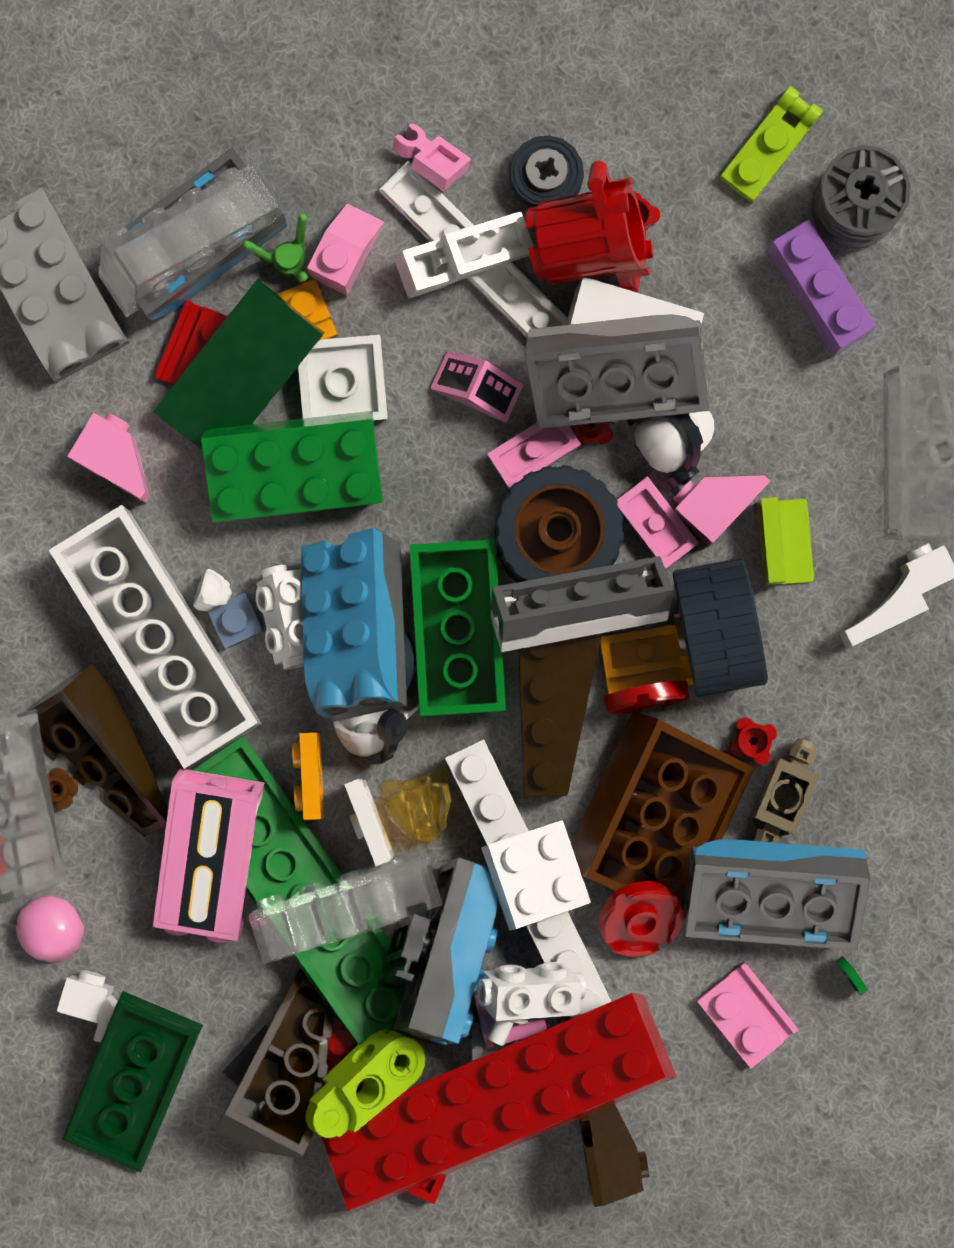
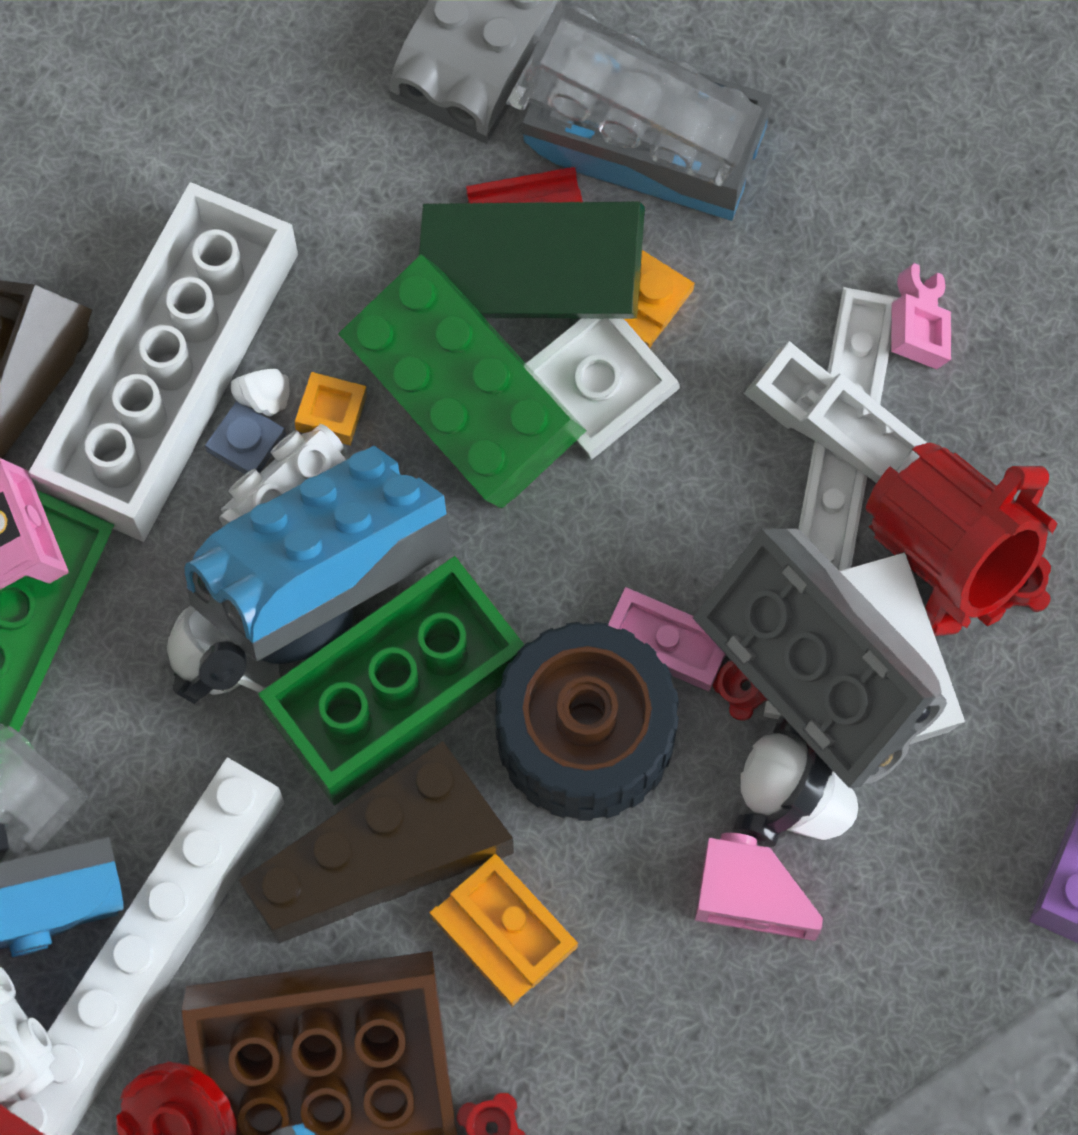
camera: 60 degrees right, 15 degrees down
bright pink slope [67,413,150,503] -> none
bright green plant [243,214,308,284] -> none
light orange plate [292,732,324,820] -> none
bright pink slope [307,204,384,296] -> none
white plate [344,779,394,866] -> none
clear yellow brick [381,766,452,843] -> none
slope [430,351,523,423] -> none
white plate [481,820,591,931] -> none
dark grey piece [490,556,673,652] -> none
black wheel [509,135,584,208] -> none
red tile [603,680,689,715] -> none
bright pink plate [617,477,699,569] -> none
black wheel [672,558,768,697] -> none
lime panel [756,497,814,586] -> none
none -> light orange plate [295,372,367,446]

